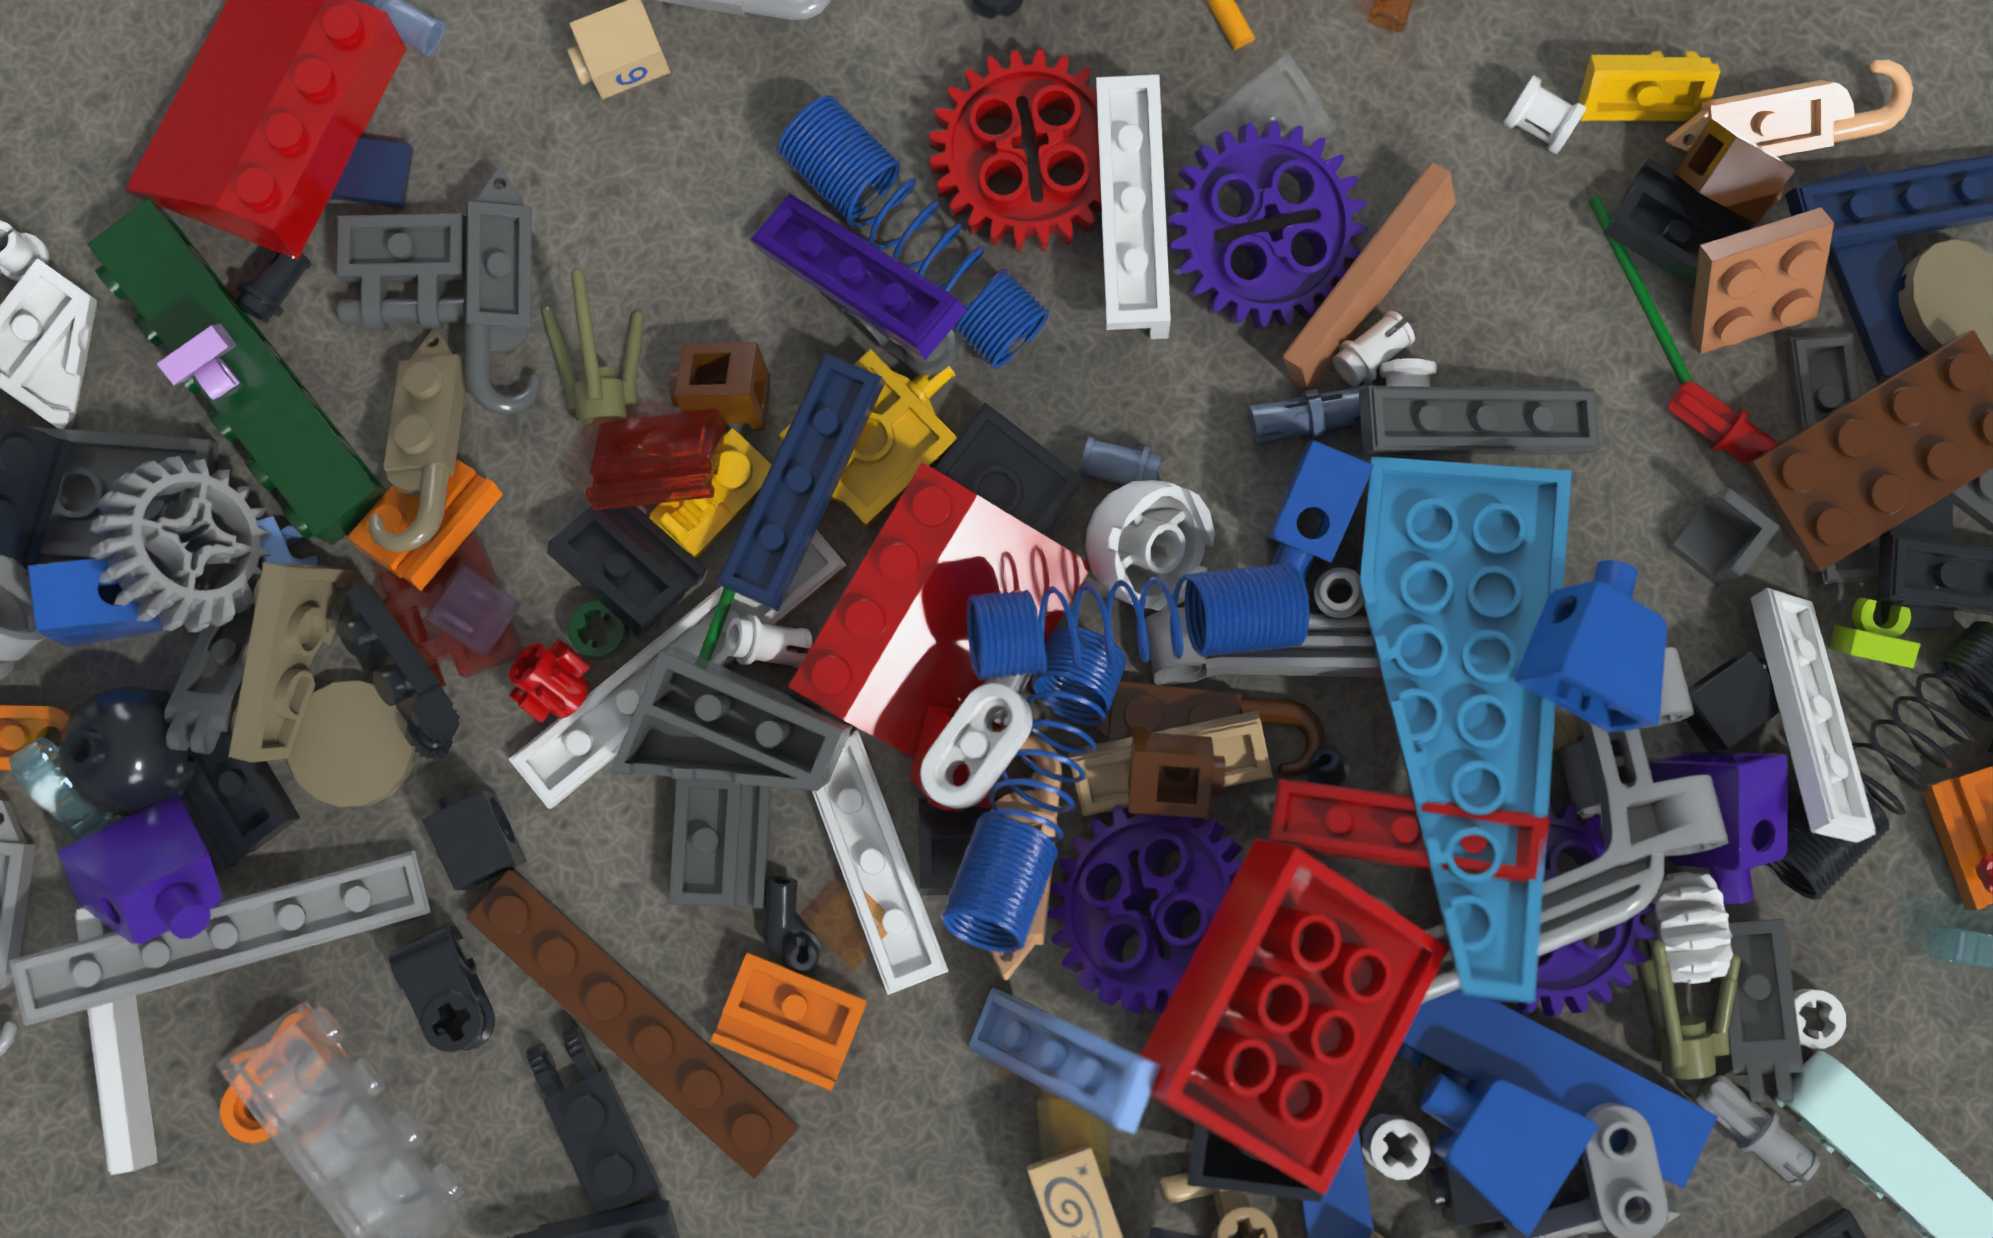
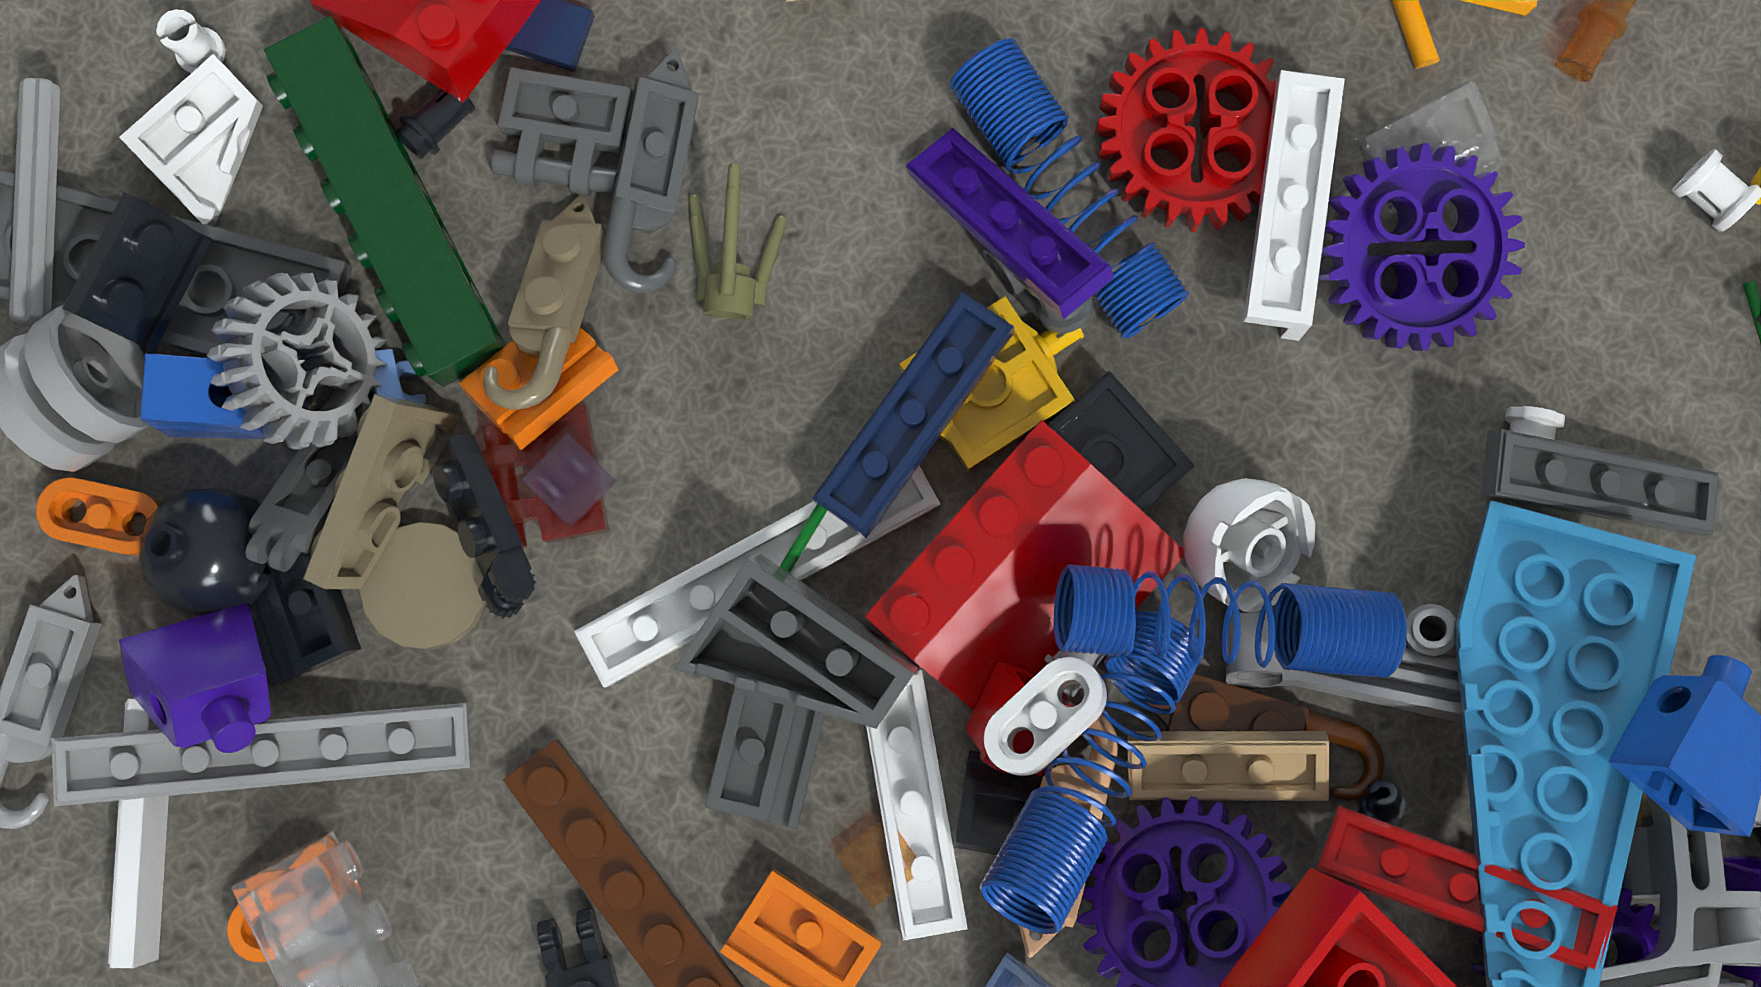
camera: 15 degrees right, 0 degrees up
clear light blue beam [9,737,121,839] -> none
lavender tile [157,324,240,400] -> none
black piece [389,922,496,1052] -> none
black brick [422,786,527,890] -> none
red gear [509,639,590,723] -> none
black plate [547,487,706,637] -> none
dark green bush [567,600,629,660] -> none
clear red plate [585,408,727,510] -> none
yellow plate [649,428,772,560] -> none
reddish brown brick [669,342,770,430] -> none
white pin [725,614,812,669] -> none
black arm [762,876,821,972] -> none
sand blue pin [1080,437,1162,485] -> none
reddish brown brick [1128,727,1225,818] -> none
sand blue pin [1247,382,1374,446] -> none
blue torso [1266,440,1374,582] -> none
nougat tile [1283,162,1456,390] -> none
white pin [1333,311,1415,386] -> none

